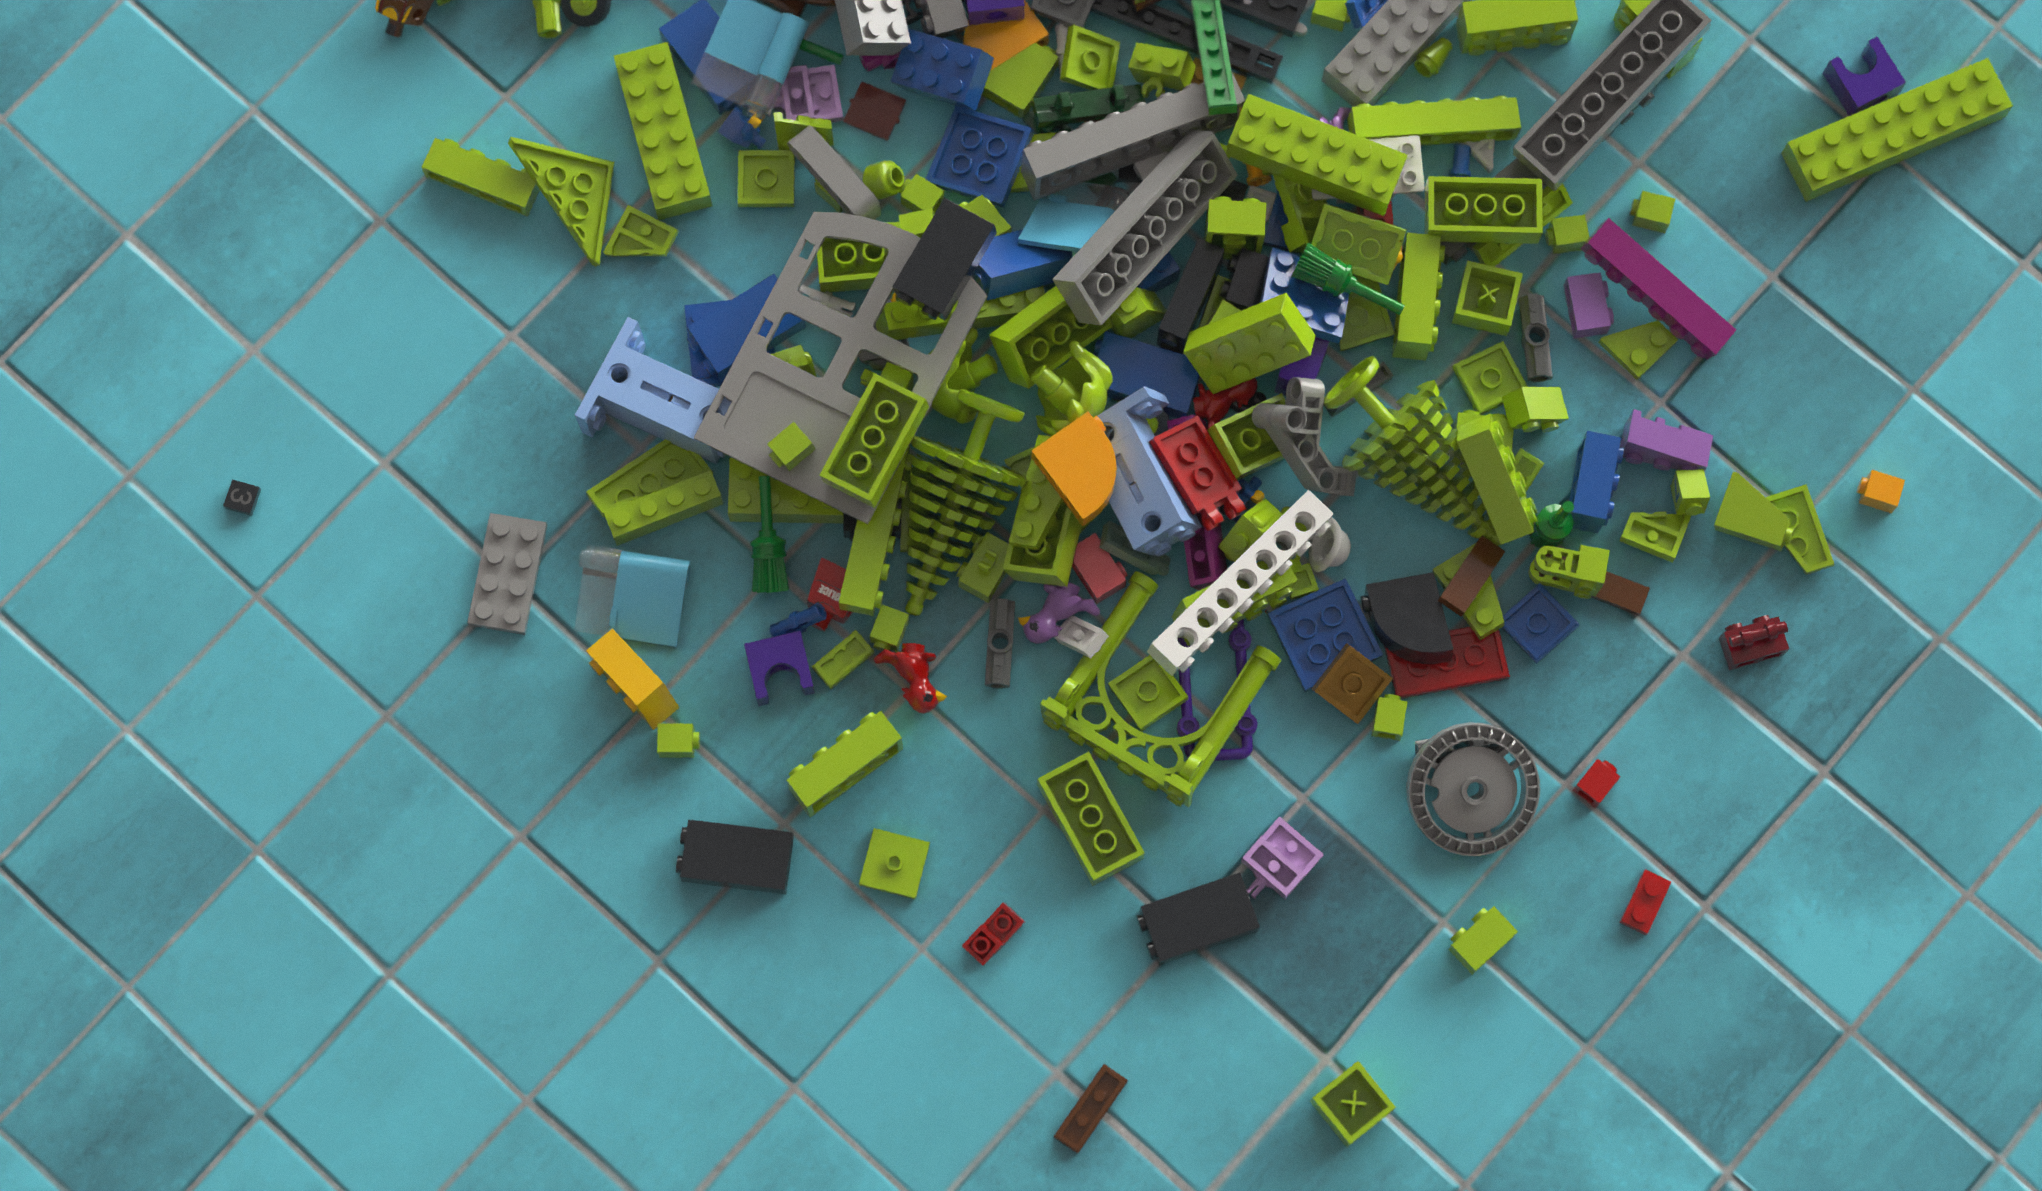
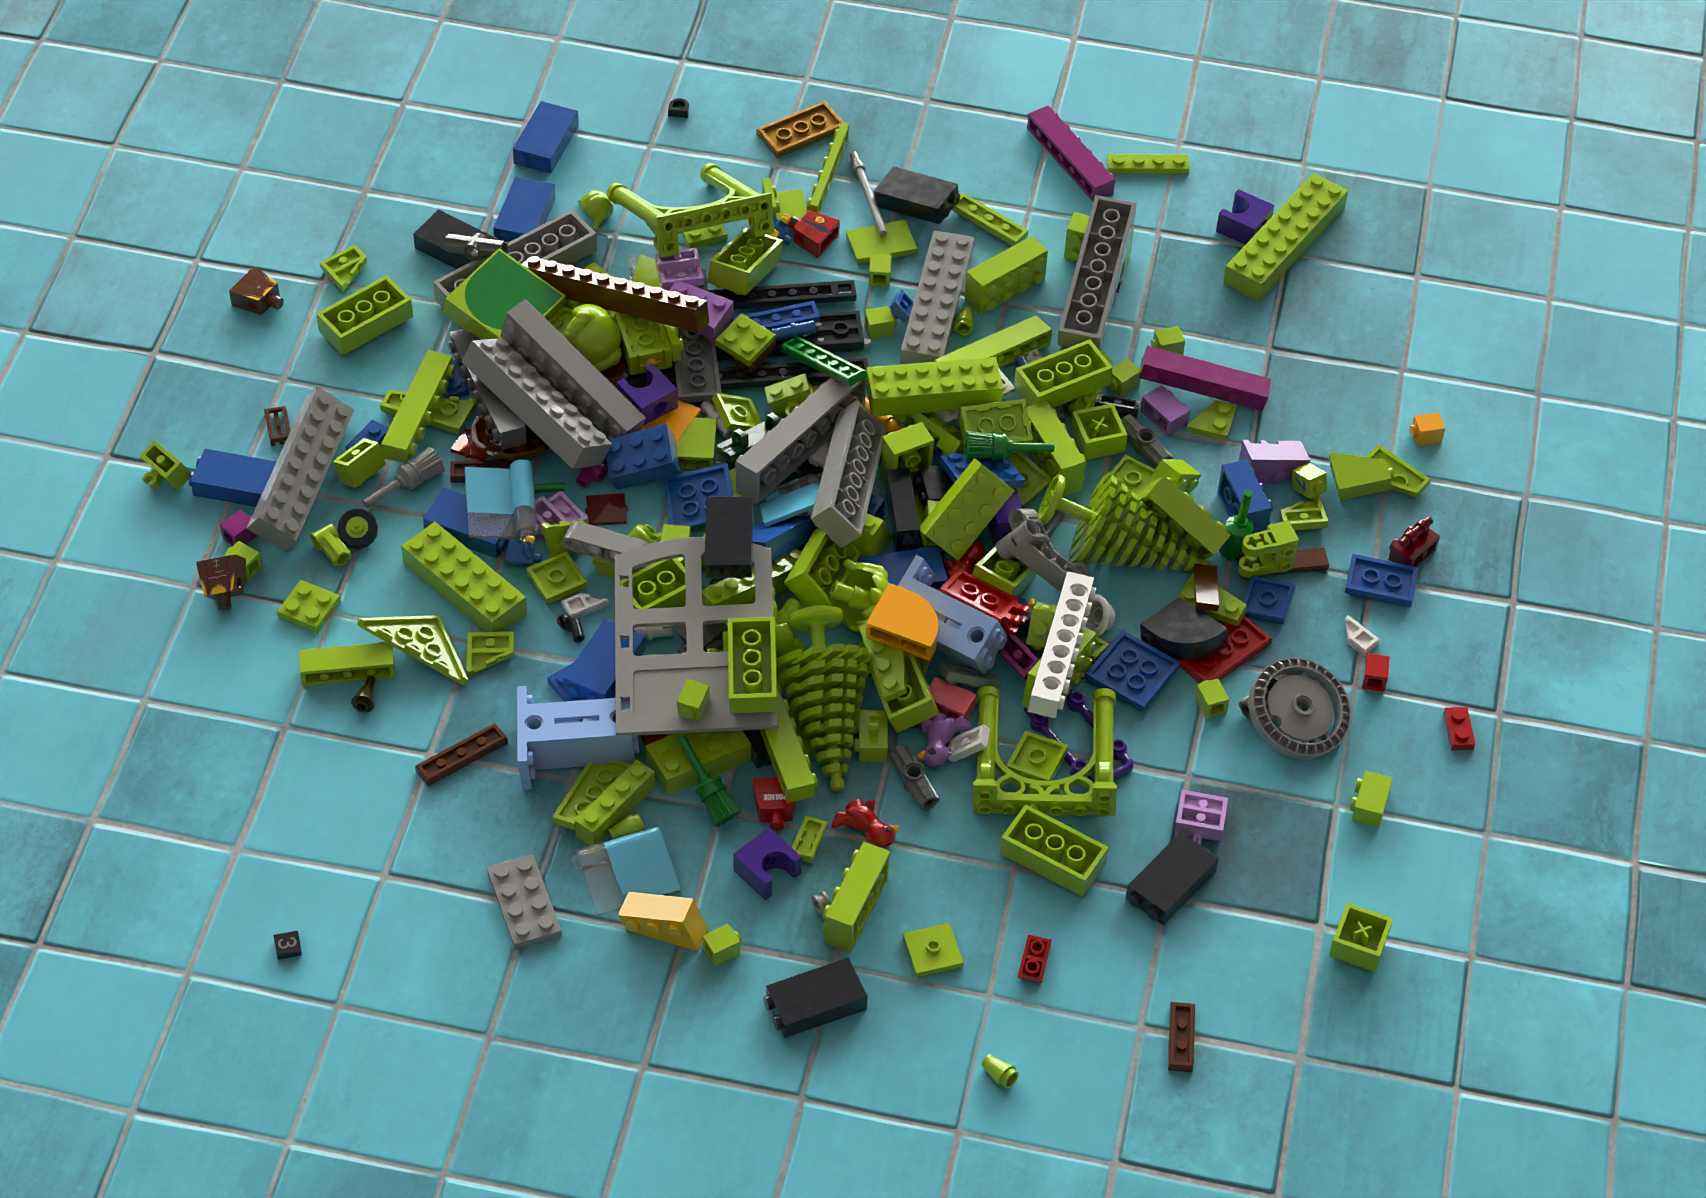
camera: 30 degrees left, 25 degrees down
blue pin [769,603,827,637] -> none
lime brick [870,604,910,652] -> none
pearl gold plate [1312,643,1393,724] -> none
none -> lime plate [277,580,341,633]
none -> dark brown cone [351,675,376,713]
none -> reddish brown tile [415,723,508,786]
none -> black arm [557,614,585,642]
none -> white tile [561,593,609,619]
none -> lime cone [608,813,646,839]
none -> light grey bush [812,891,832,916]
none -> lime cone [981,1055,1019,1089]
none -> black brick [1095,394,1140,419]
none -> blue plate [1344,554,1419,607]
none -> white tile [1345,615,1380,656]

